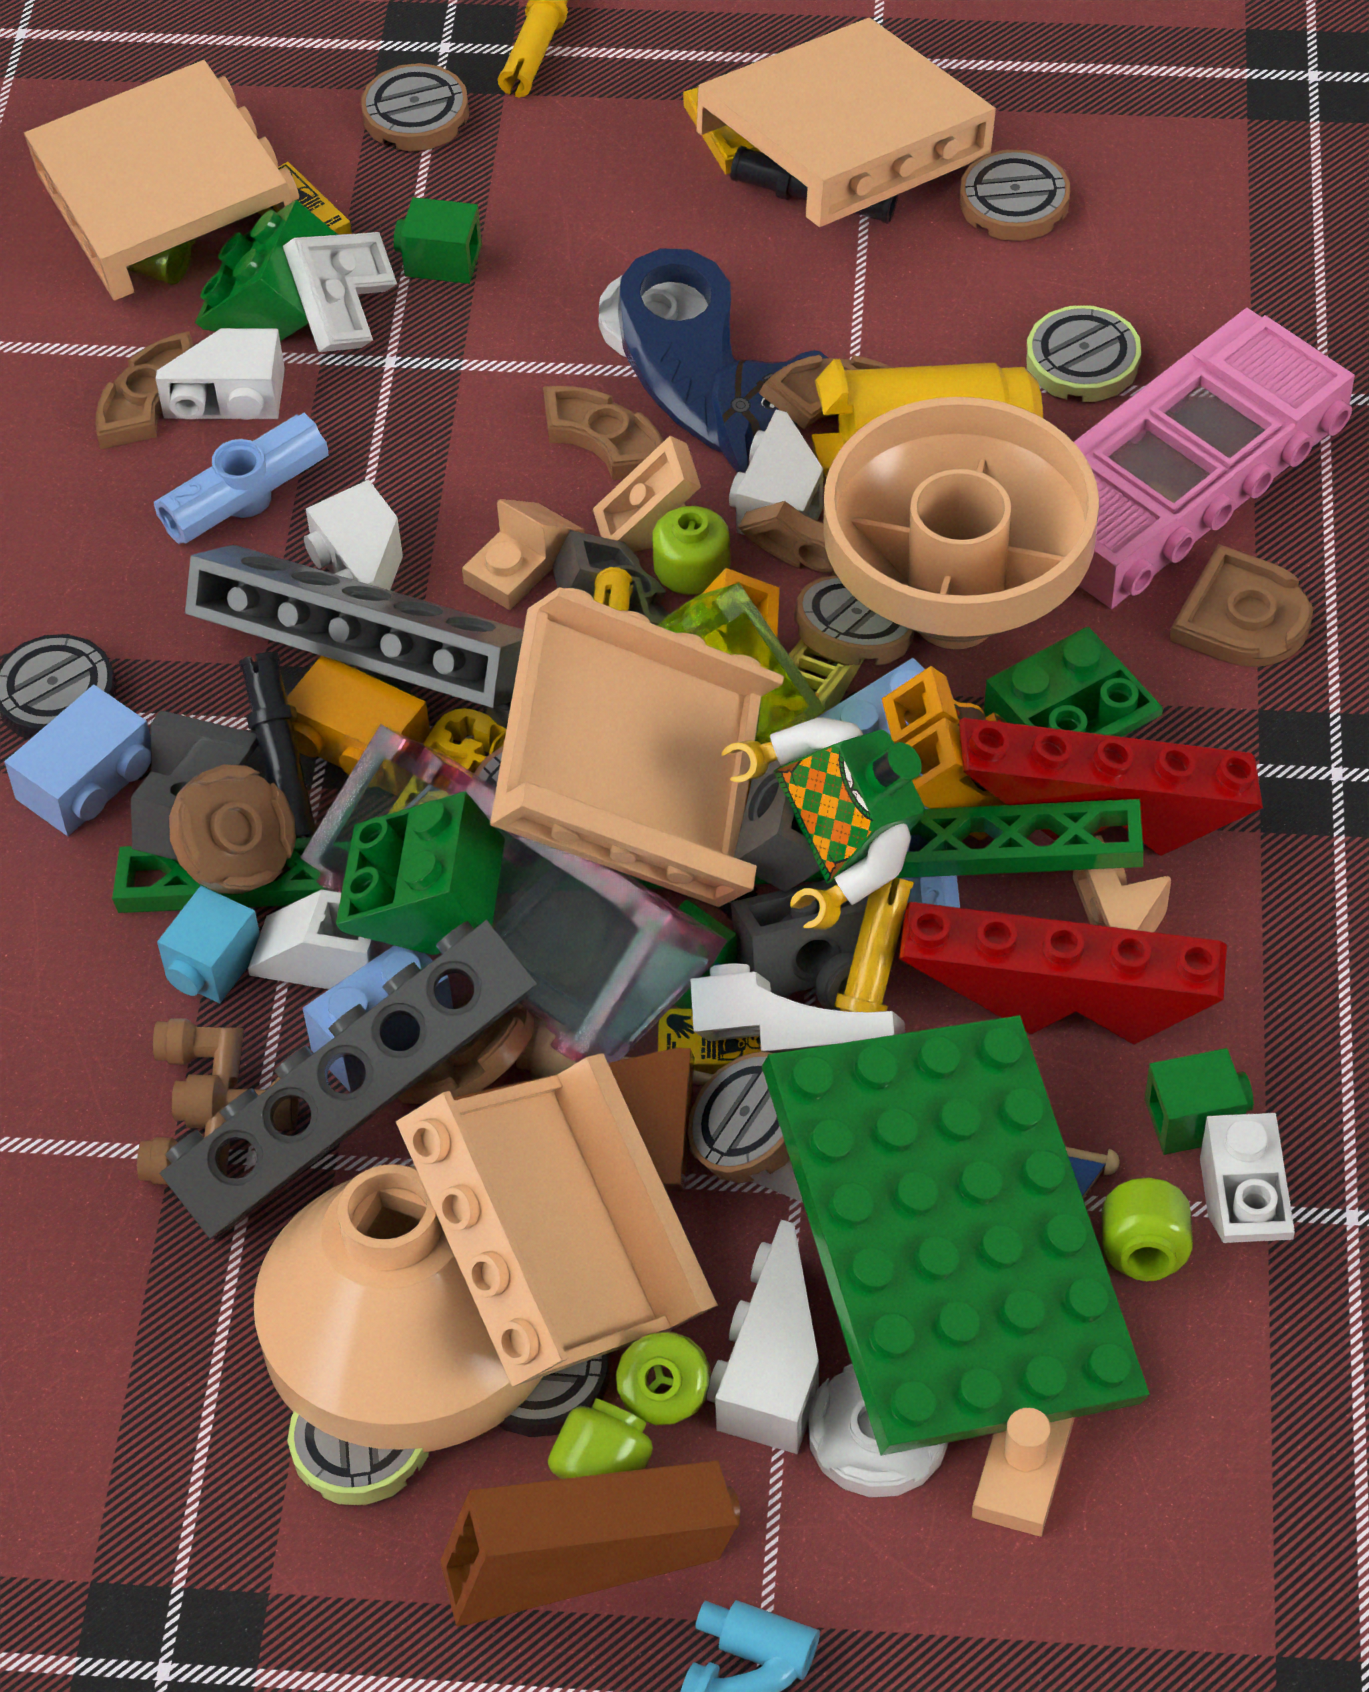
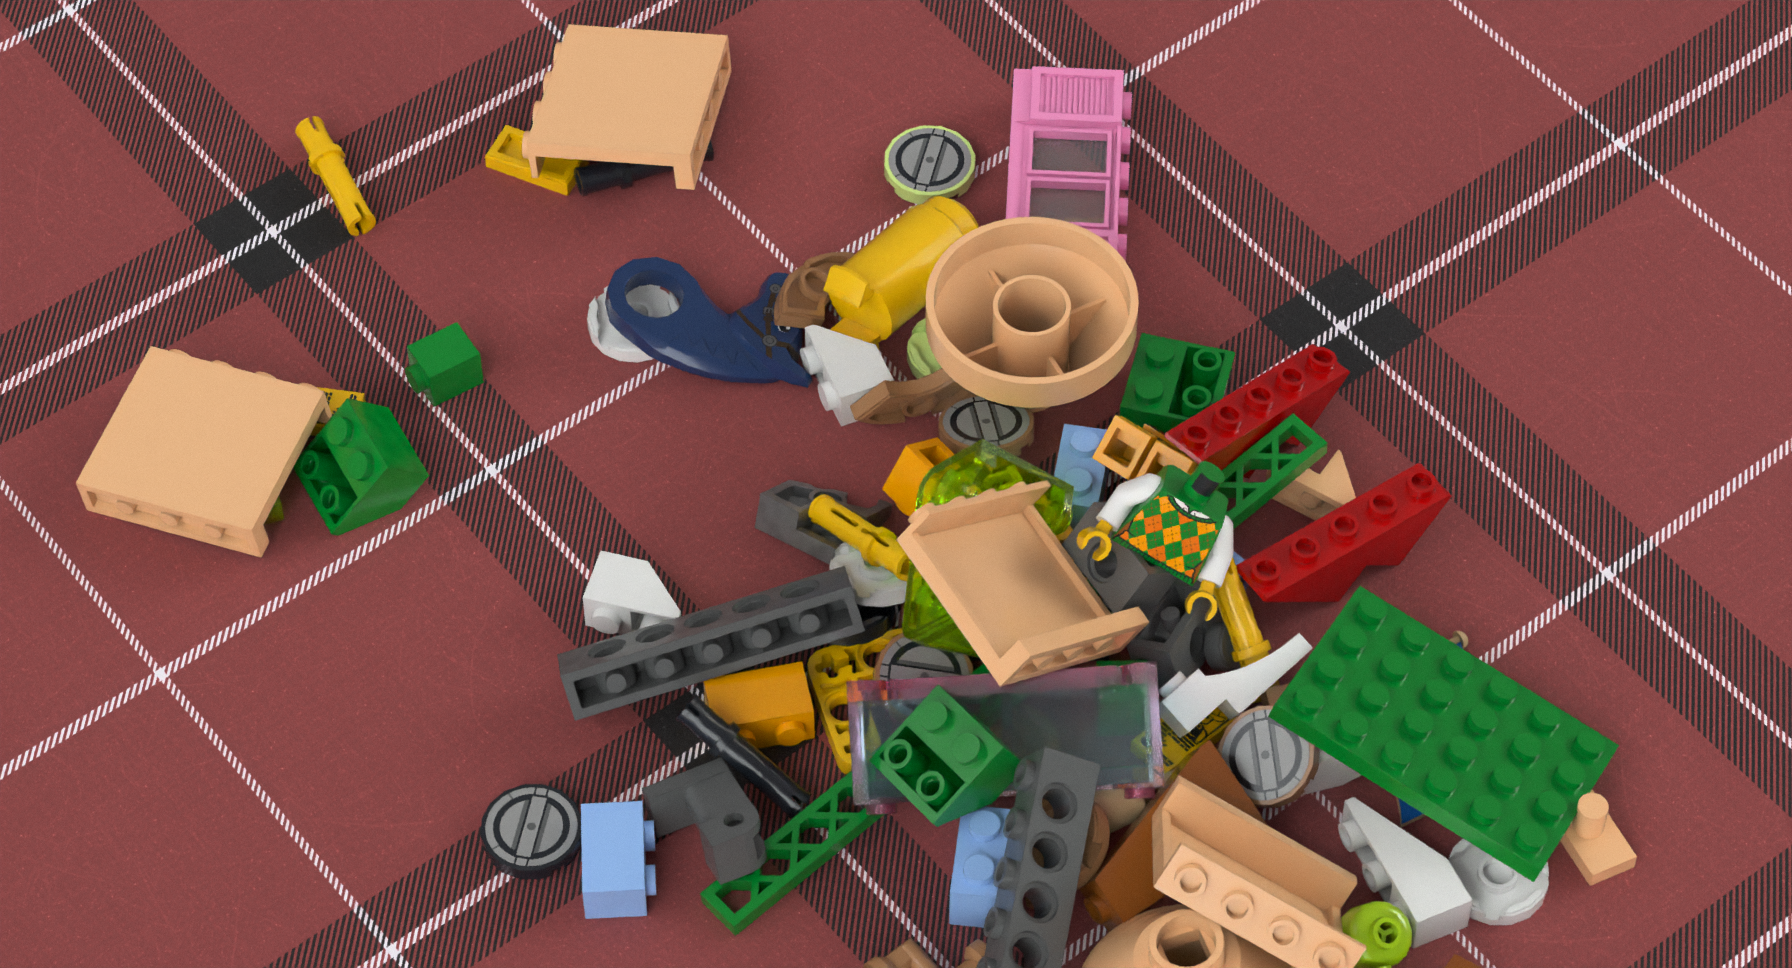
camera: 45 degrees left, 0 degrees up
medium nougat tile [95,331,193,450] -> none
light blue piece [154,413,329,545] -> none
white slope [156,328,285,420] -> none
medium azure brick [157,886,260,1004] -> none
medium nougat tile [169,764,296,894] -> none
white slope [248,889,391,989] -> none
white tile [283,232,397,352] -> none
tile [361,63,469,152] -> none
light nougat slope [462,499,584,610] -> none
medium nougat tile [543,386,664,480] -> none
light nougat slope [593,436,701,552] -> none
lime head [652,506,731,595] -> none
tile [960,149,1070,241] -> none
lime head [1101,1177,1193,1282] -> none
green brick [1144,1048,1254,1155] -> none
medium nougat tile [1170,544,1313,667] -> none
white slope [1200,1113,1295,1243] -> none

